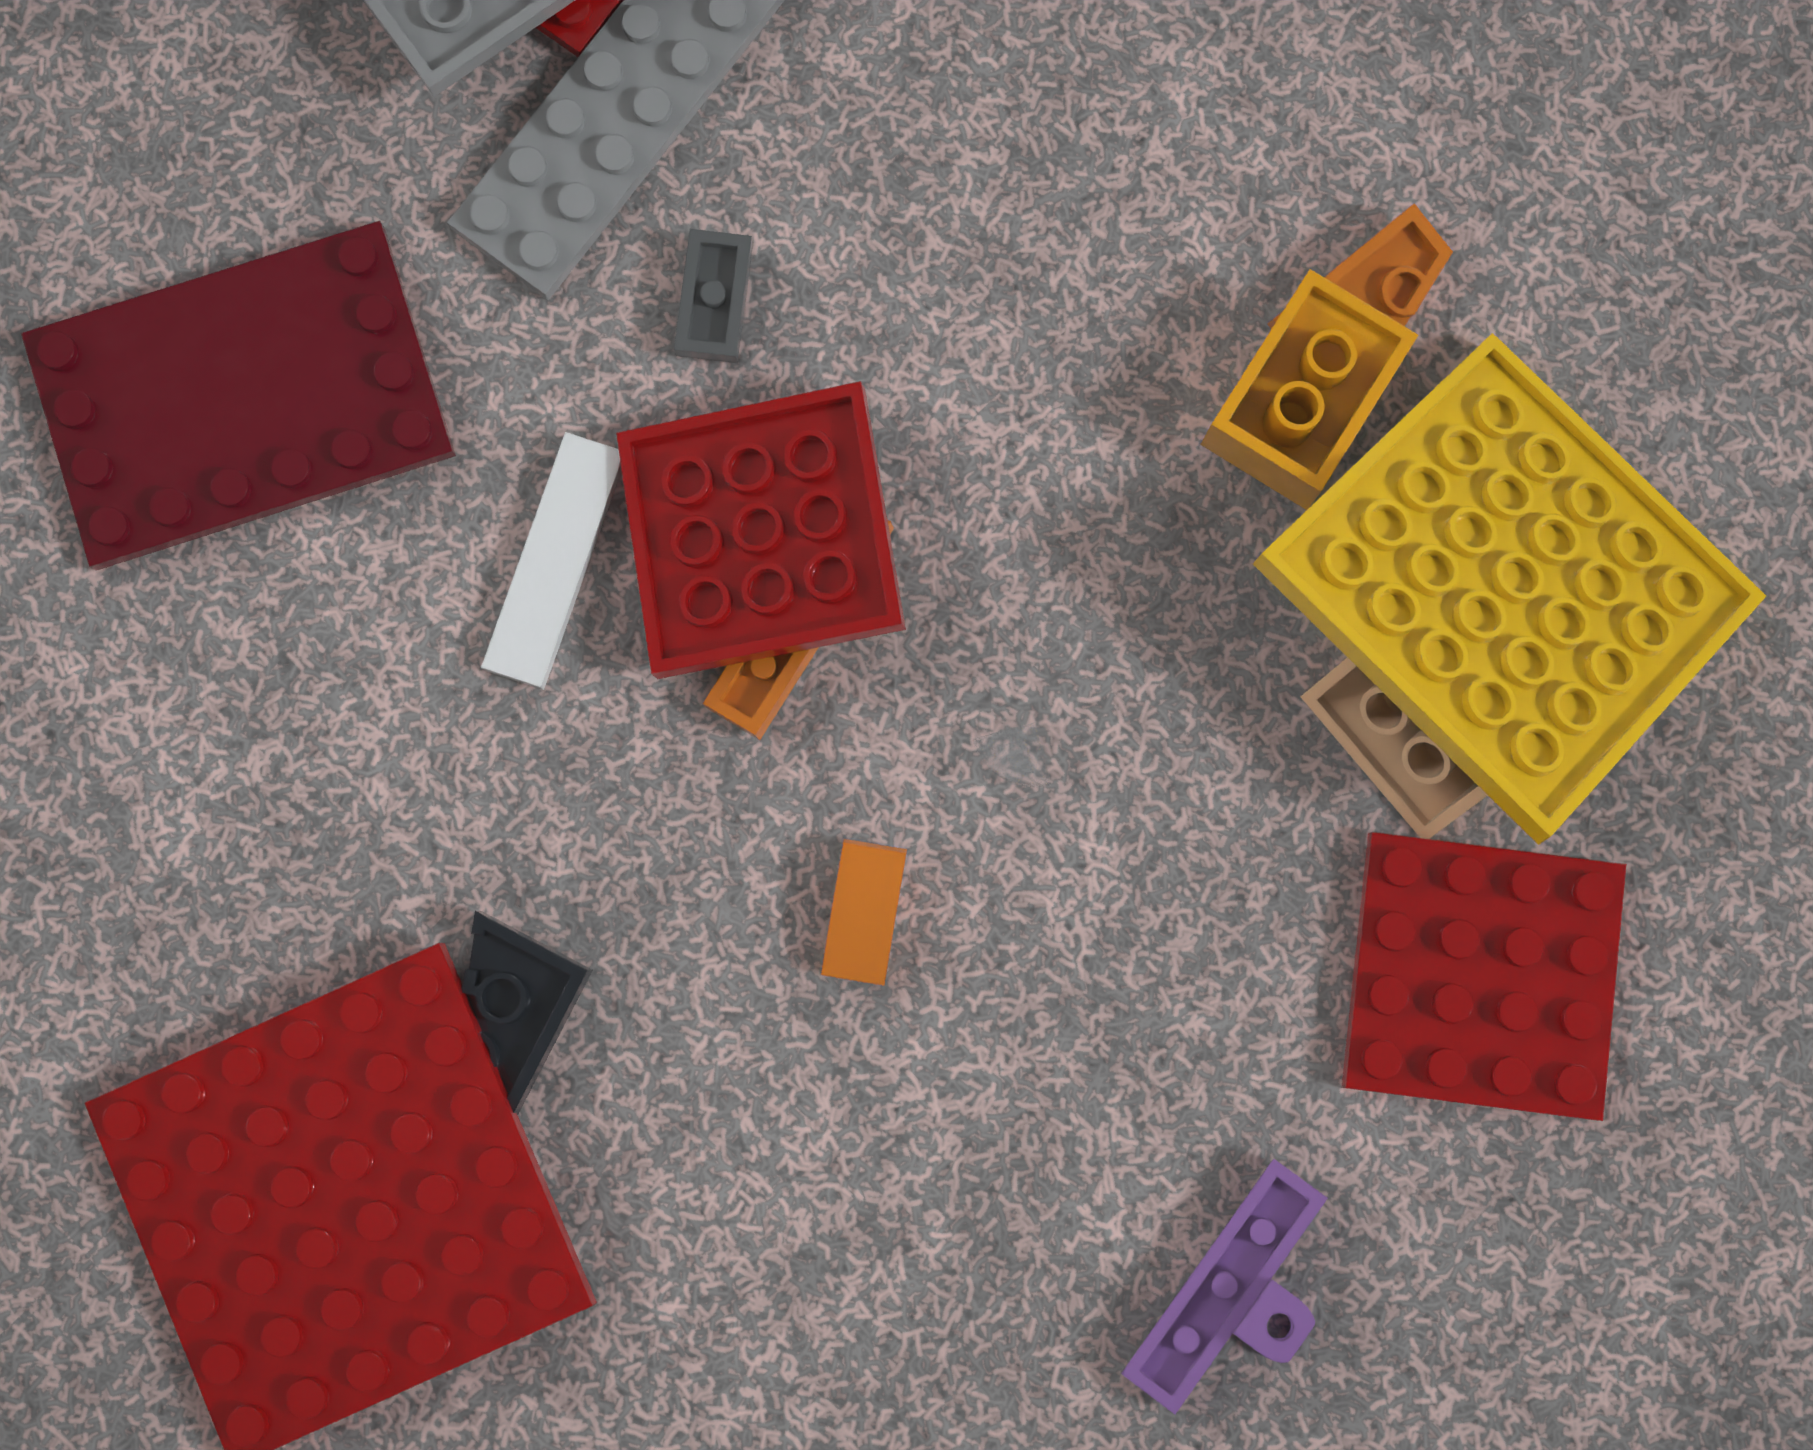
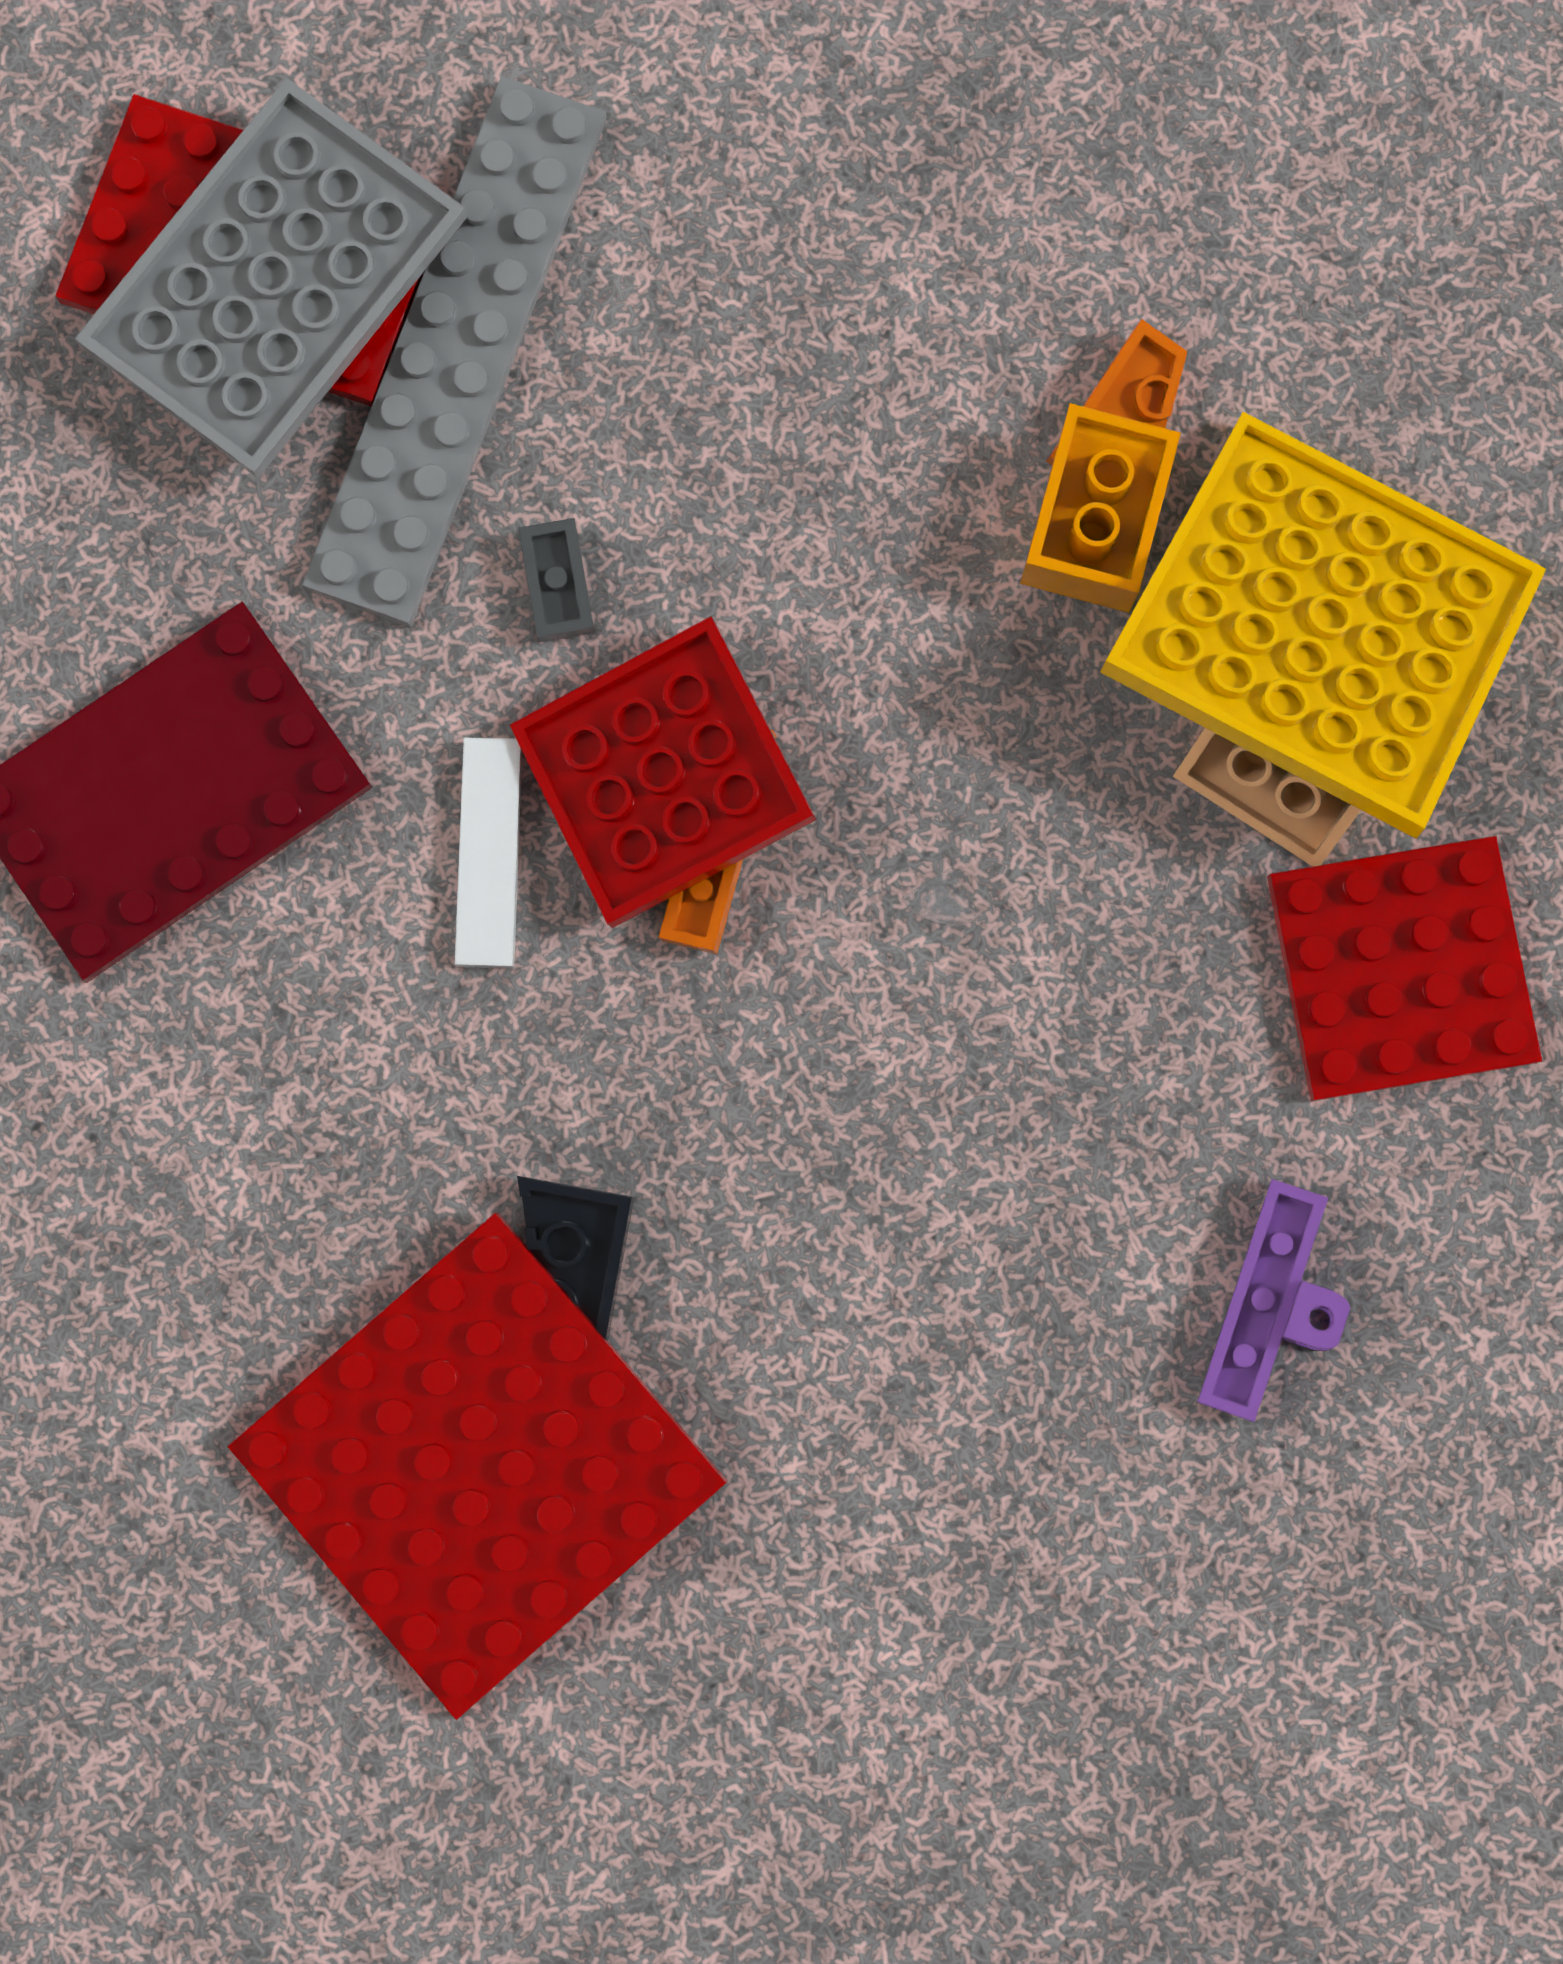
camera: 15 degrees left, 0 degrees up
orange slope [821,839,907,986] -> none

